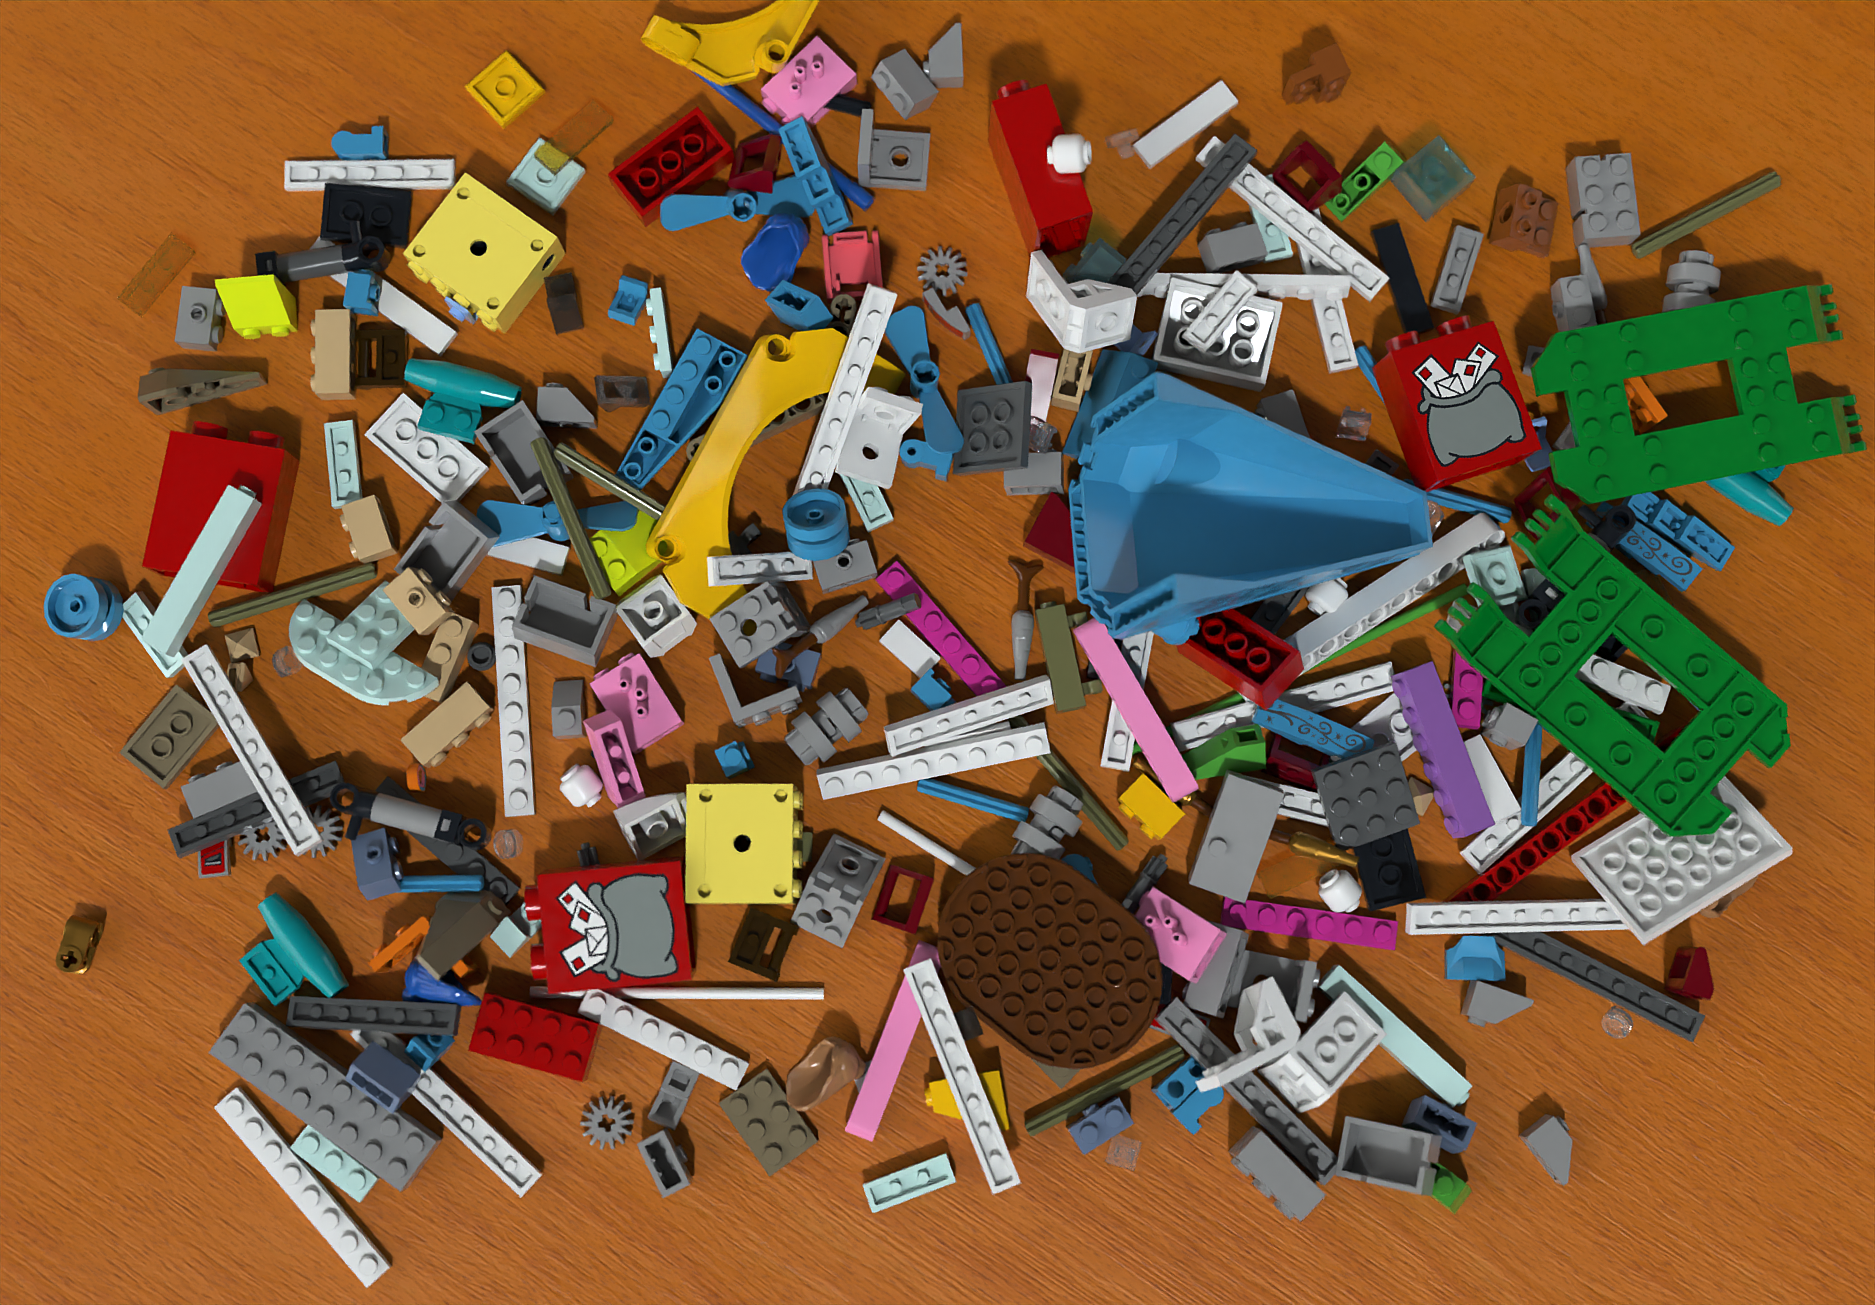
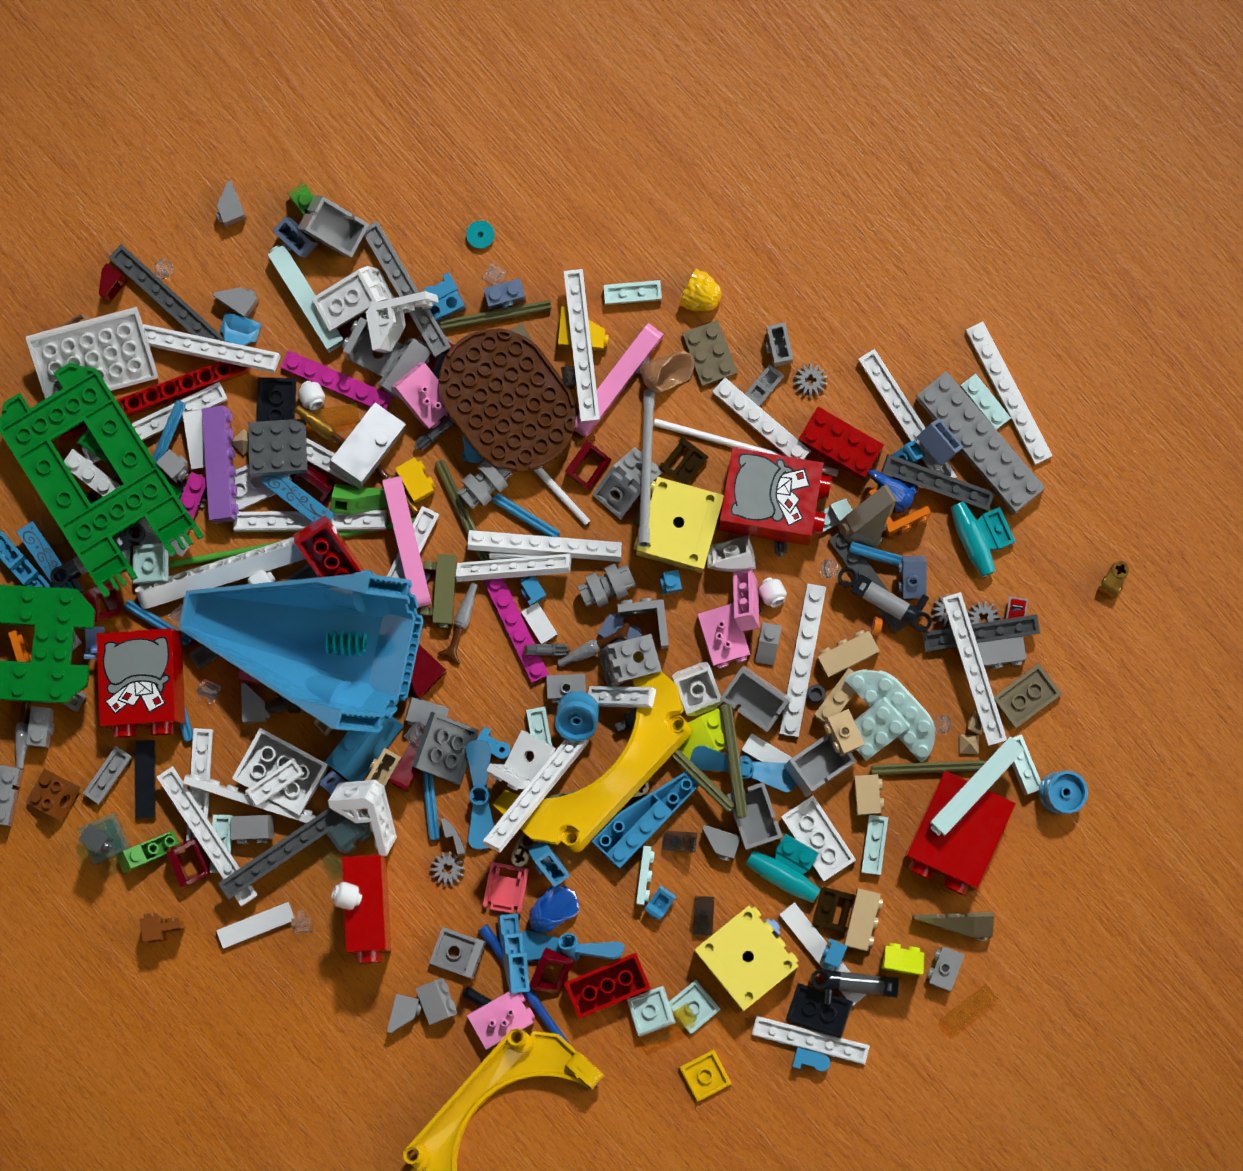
camera: 155 degrees left, 0 degrees up
light grey piece [1228,1126,1326,1221] -> none
none -> dark grey brick [78,823,114,855]
none -> teal piece [325,630,367,657]
none -> teal piece [466,220,495,248]
none -> light aqua tile [627,986,675,1037]
none -> light grey piece [638,389,655,547]
none -> yellow hair [679,268,722,311]

